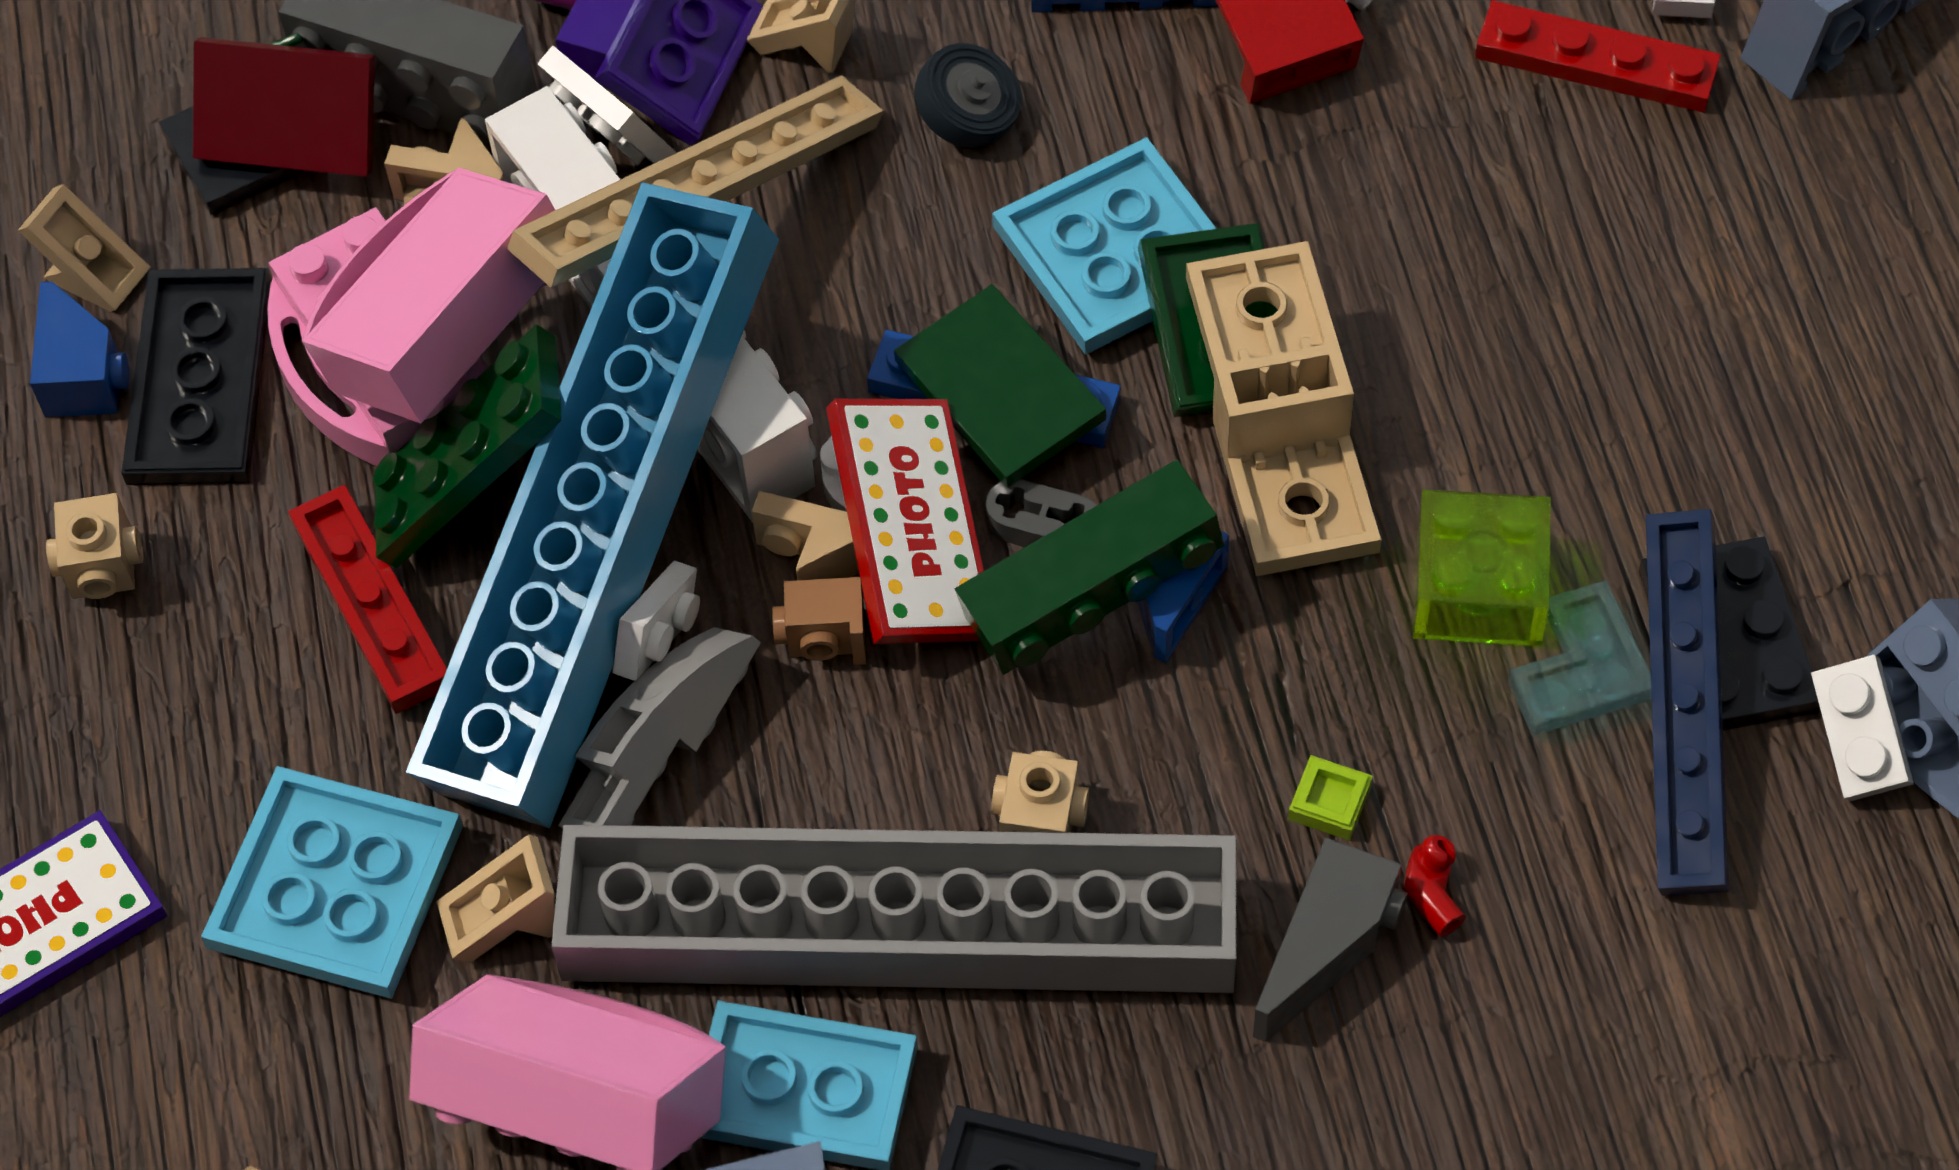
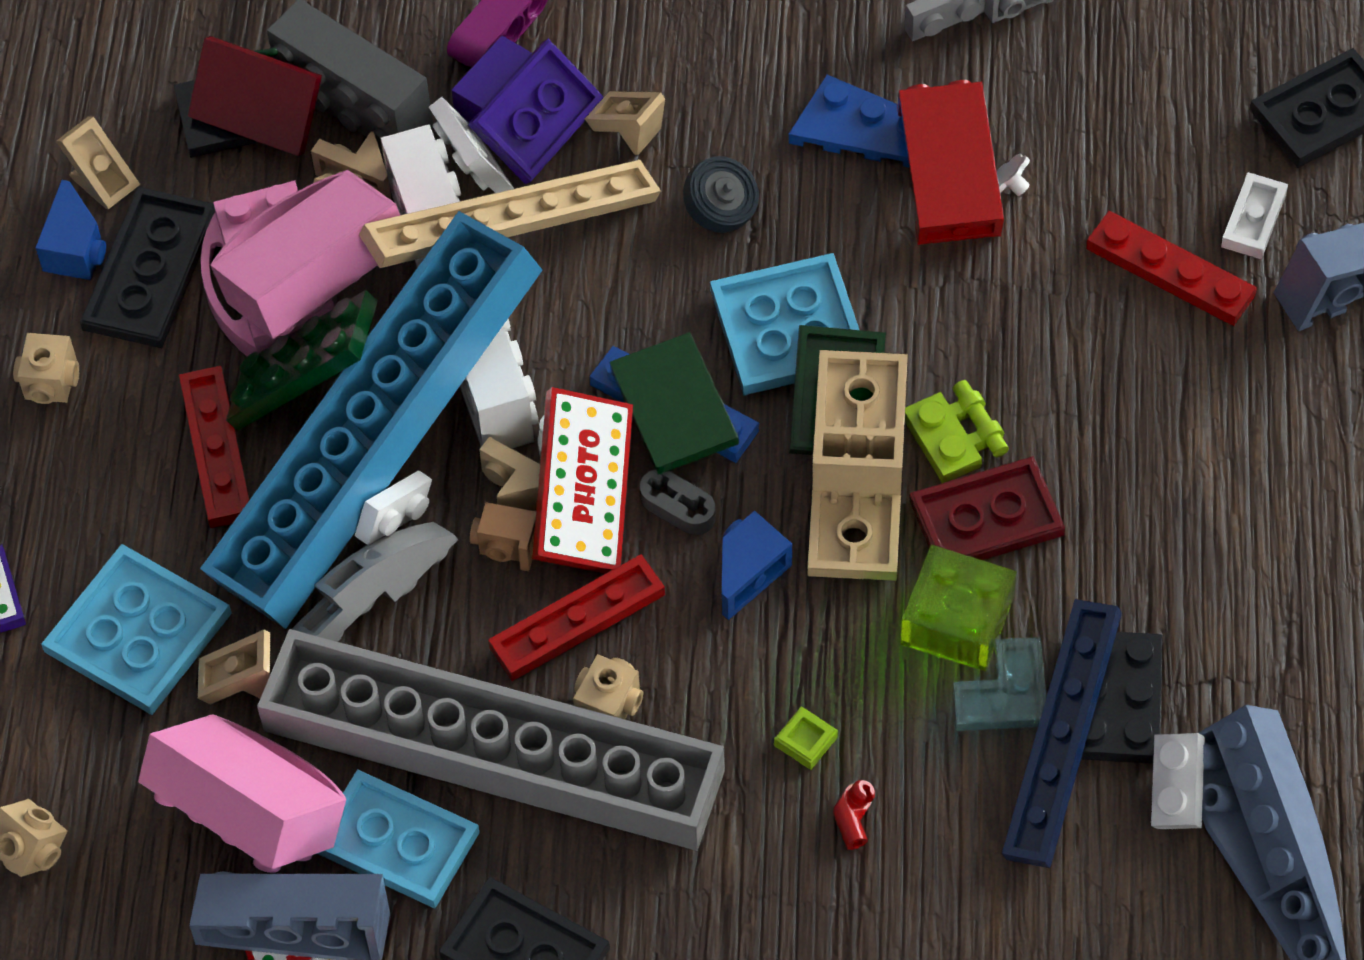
camera: 15 degrees right, 0 degrees up
dark green brick [954,459,1225,675] -> none
dark grey slope [1253,838,1408,1042] -> none
none -> red plate [488,554,665,681]
none -> lime plate [904,380,1009,483]
none -> dark red tile [909,456,1065,573]

